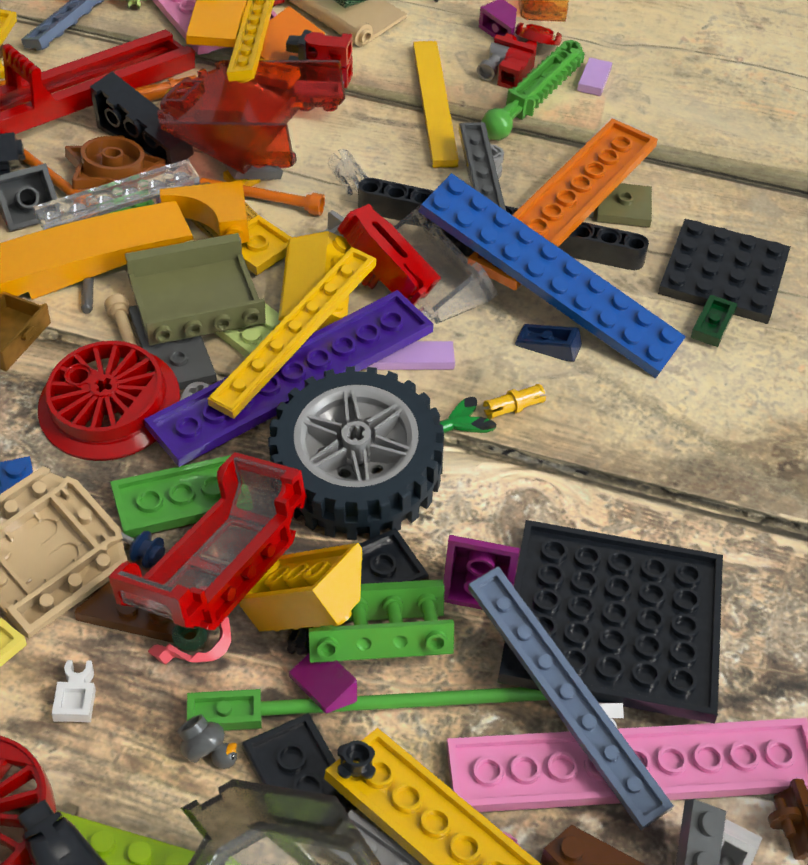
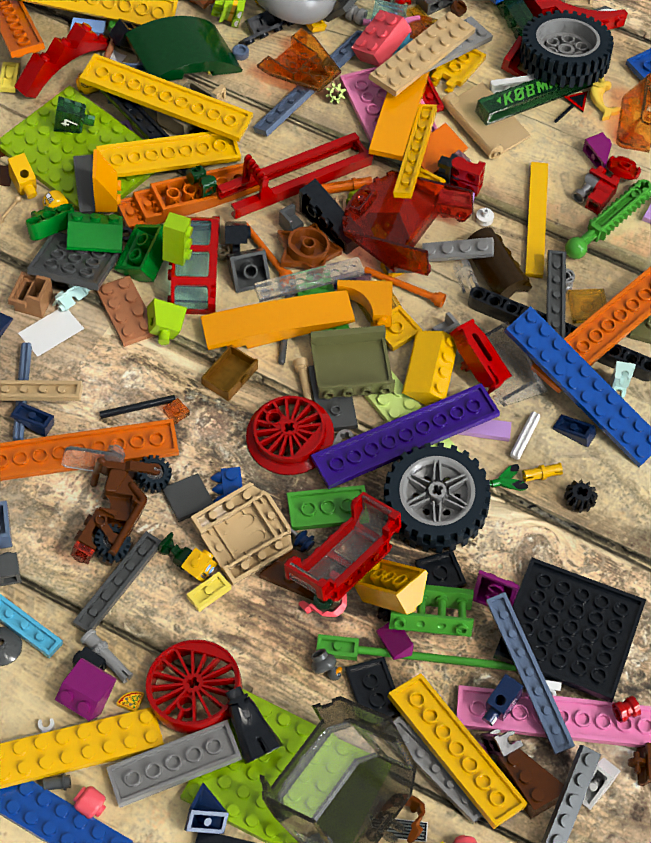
camera: 10 degrees right, 10 degrees up
white plate [52,660,96,722] -> none
yellow tile [207,247,376,419] -> none
black plate [337,741,376,779] -> none
none -> dark grey panel [279,203,304,231]
none -> light grey plate [422,237,494,263]
none -> dark brown brick [468,227,532,298]
none -> white tile [476,208,494,226]
none -> hinge [480,729,523,757]
none -> dark blue torso [482,674,523,726]
none -> white axle [510,412,540,460]
none -> black gear [564,479,598,513]
none -> clear yellow tile [567,289,607,323]
none -> light aqua hinge [610,361,636,399]
none -> red wheel [612,696,641,723]

